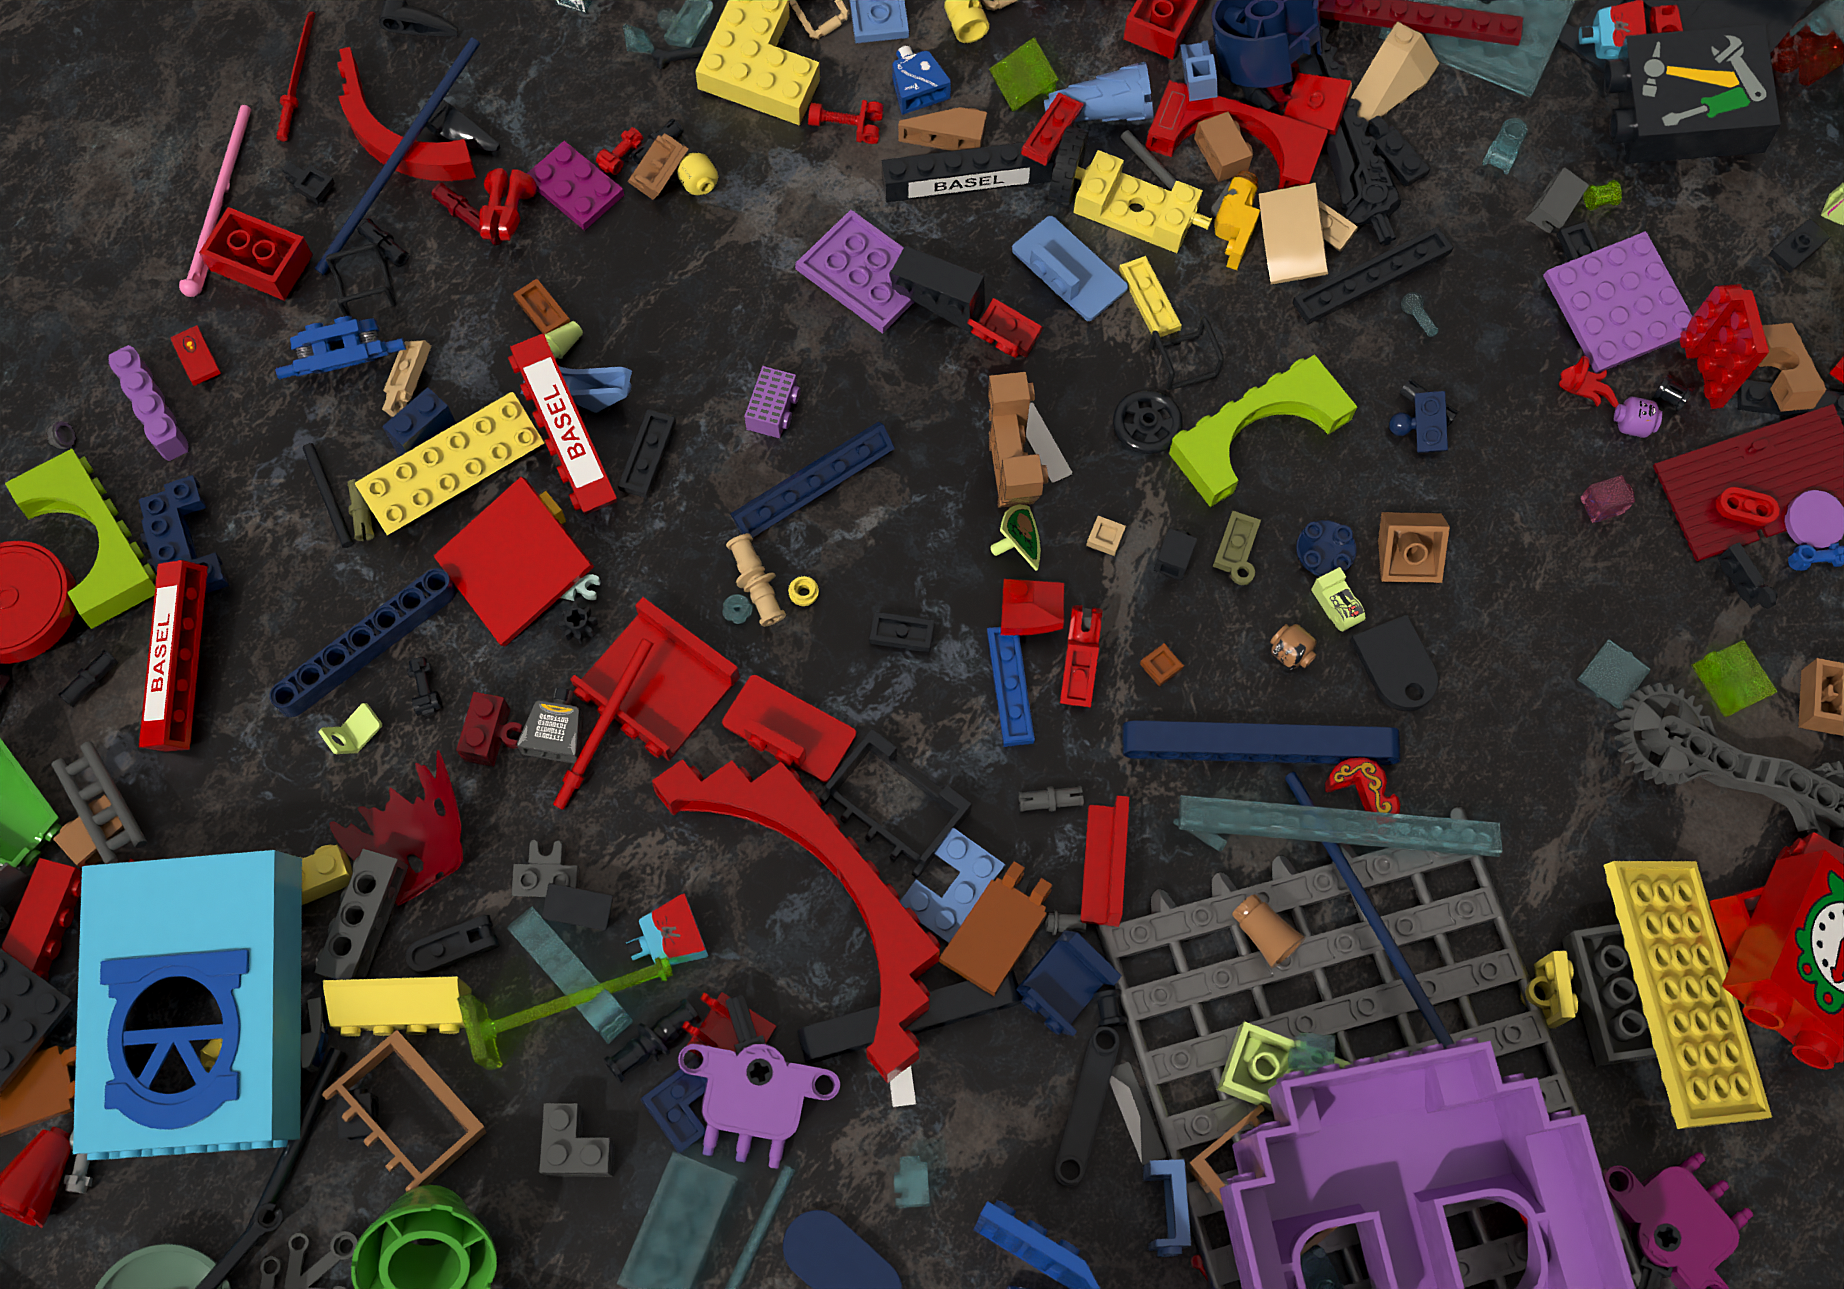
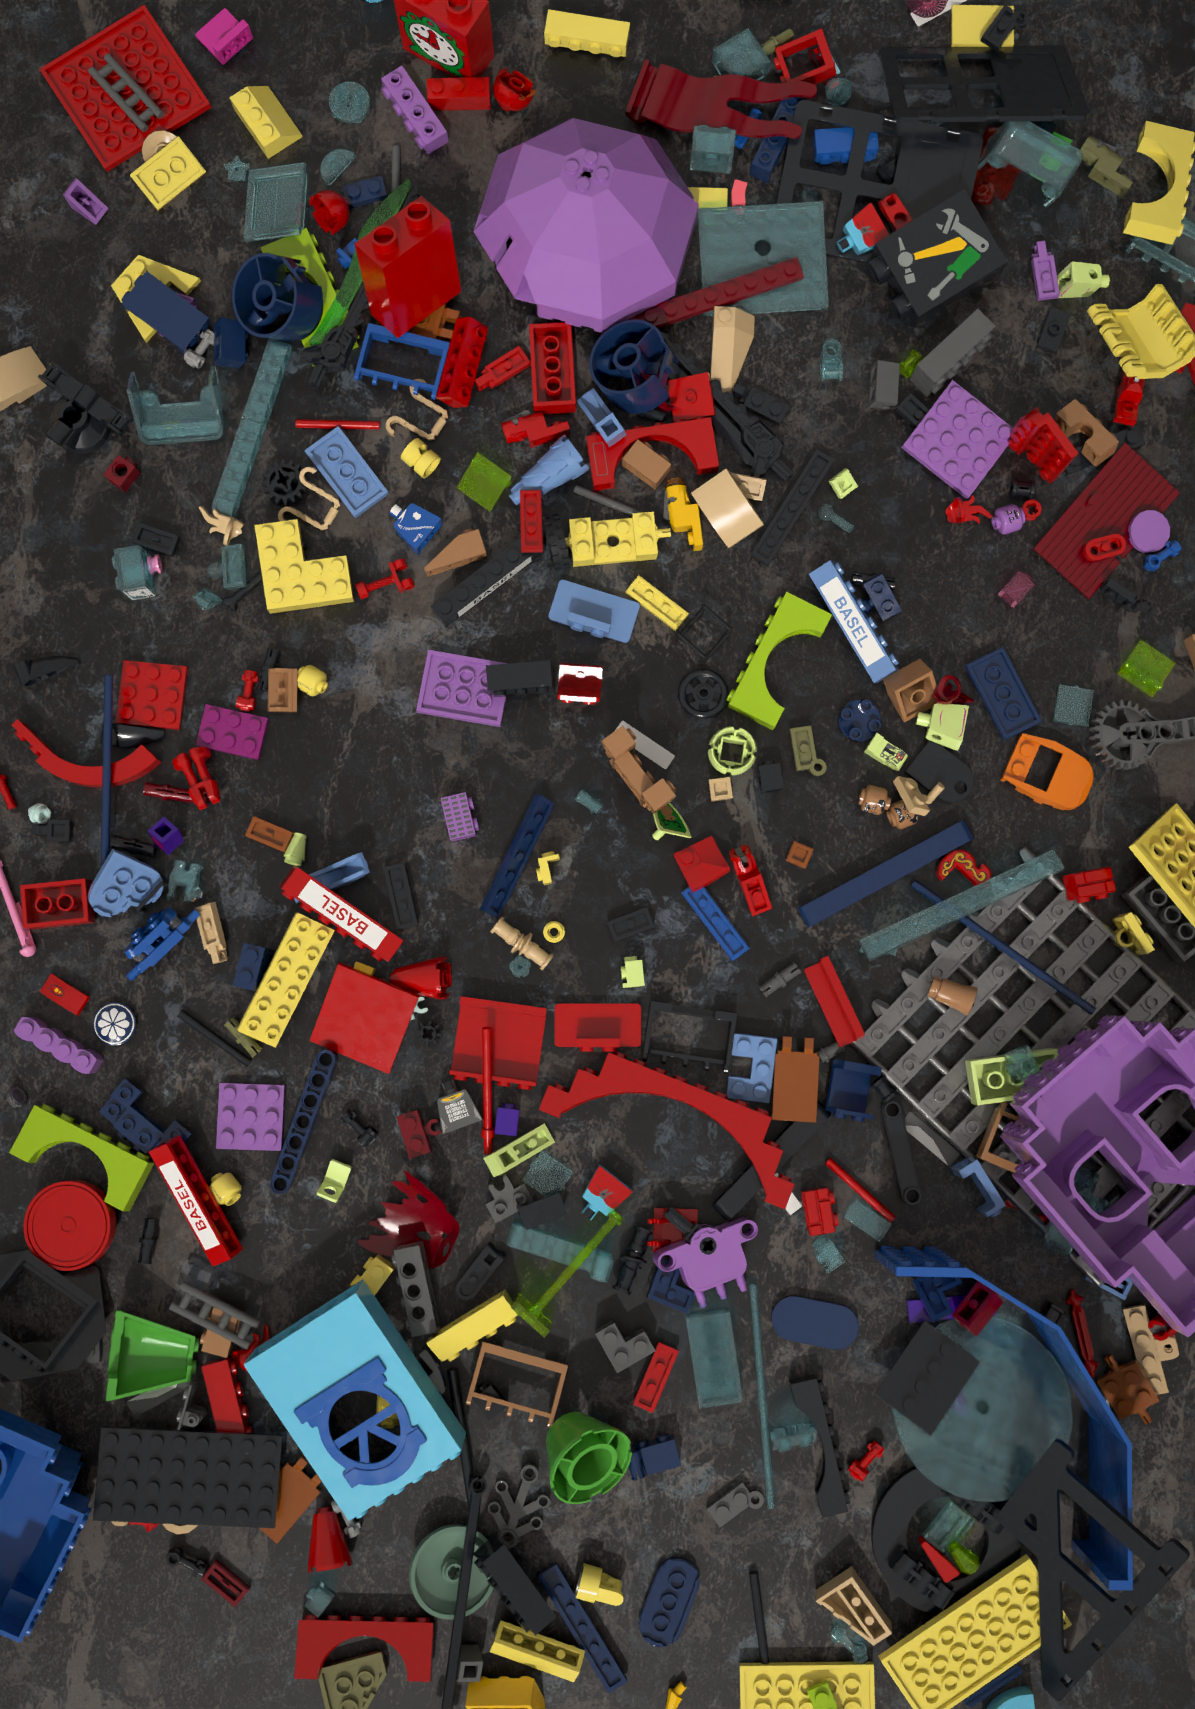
camera: 30 degrees left, 15 degrees up
none -> light aqua plate [28,803,51,825]
none -> medium blue plate [88,849,163,917]
none -> dish [93,1002,136,1046]
none -> red plate [116,660,188,730]
none -> dark purple brick [148,817,184,855]
none -> clear light blue animal [167,860,204,903]
none -> light yellow head [209,1173,242,1206]
none -> medium lavender plate [216,1083,286,1151]
none -> red cone [390,956,452,1000]
none -> yellowish green slope [483,1123,555,1177]
none -> dark purple brick [494,1103,520,1136]
none -> red plate [501,410,570,448]
none -> clear light blue piece [522,1150,573,1197]
none -> light yellow bracket [536,852,560,885]
none -> clear light blue pin [575,789,604,814]
none -> yellowish green brick [621,956,645,988]
none -> red plate [633,1341,679,1413]
none -> yellowish green piece [708,726,757,775]
none -> red brick [801,1186,839,1236]
none -> brick [809,560,899,683]
none -> red bar [825,1157,896,1223]
none -> yellowish green tile [829,469,858,499]
none -> clear light blue plate [843,1199,892,1242]
none -> medium nougat head [886,800,918,829]
none -> tan plate [893,776,945,816]
none -> dark grey brick [910,309,996,397]
none -> yellowish green torso [916,703,969,751]
none -> dark red piece [932,675,974,705]
none -> dark blue plate [964,647,1042,741]
none -> orange slope [1000,733,1093,810]
none -> red bush [1021,500,1042,521]
none -> medium lavender hinge [1031,241,1060,301]
none -> red brick [1063,867,1116,904]

